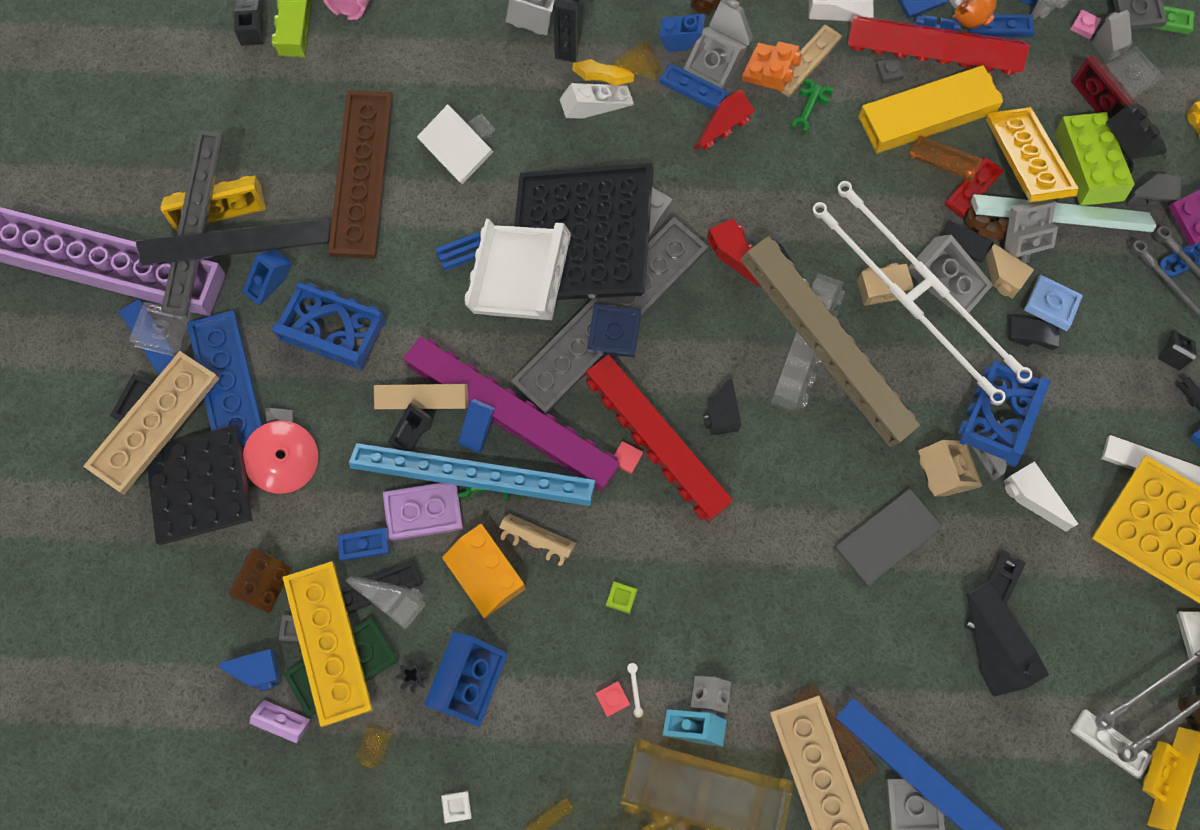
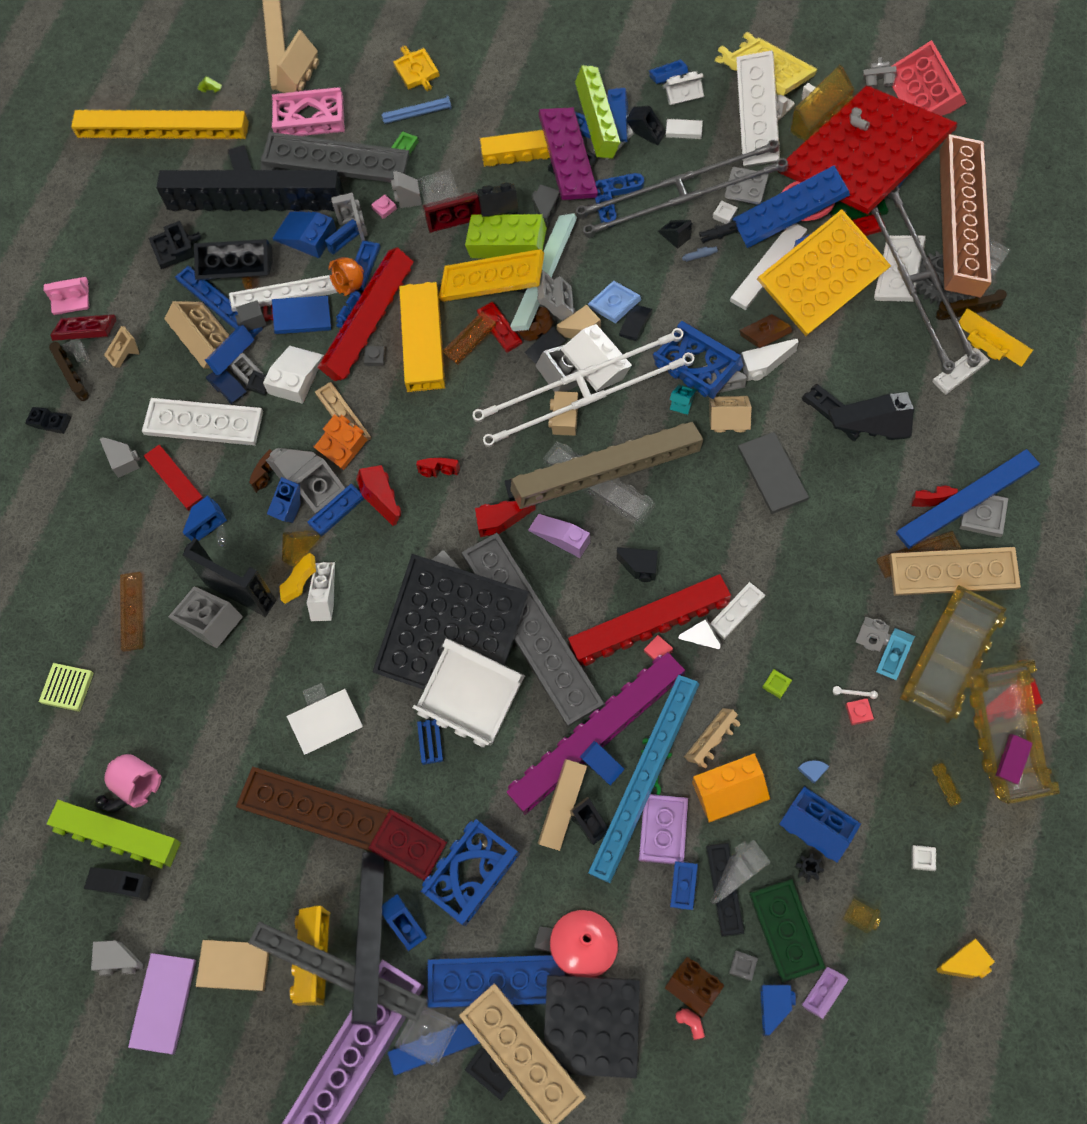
camera: 65 degrees left, 5 degrees down
yellow plate [283,562,373,727] -> none
dark blue tile [587,304,641,358] -> none
green bar [791,78,834,135] -> none
none -> light grey slope [91,941,143,976]
none -> lavender tile [128,953,196,1055]
none -> tan tile [196,940,269,991]
none -> dark red tile [367,809,447,881]
none -> red slope [416,458,460,477]
none -> lavender slope [528,514,590,558]
none -> white slope [561,324,632,392]
none -> teal slope [670,384,697,415]
none -> coral arm [676,1008,705,1040]
none -> slope [679,618,722,650]
none -> sand blue piece [682,246,718,262]
none -> white tile [710,582,765,640]
none -> reddish brown plate [739,314,792,348]
none -> medium blue tile [798,761,829,784]
none -> red slope [911,486,958,507]

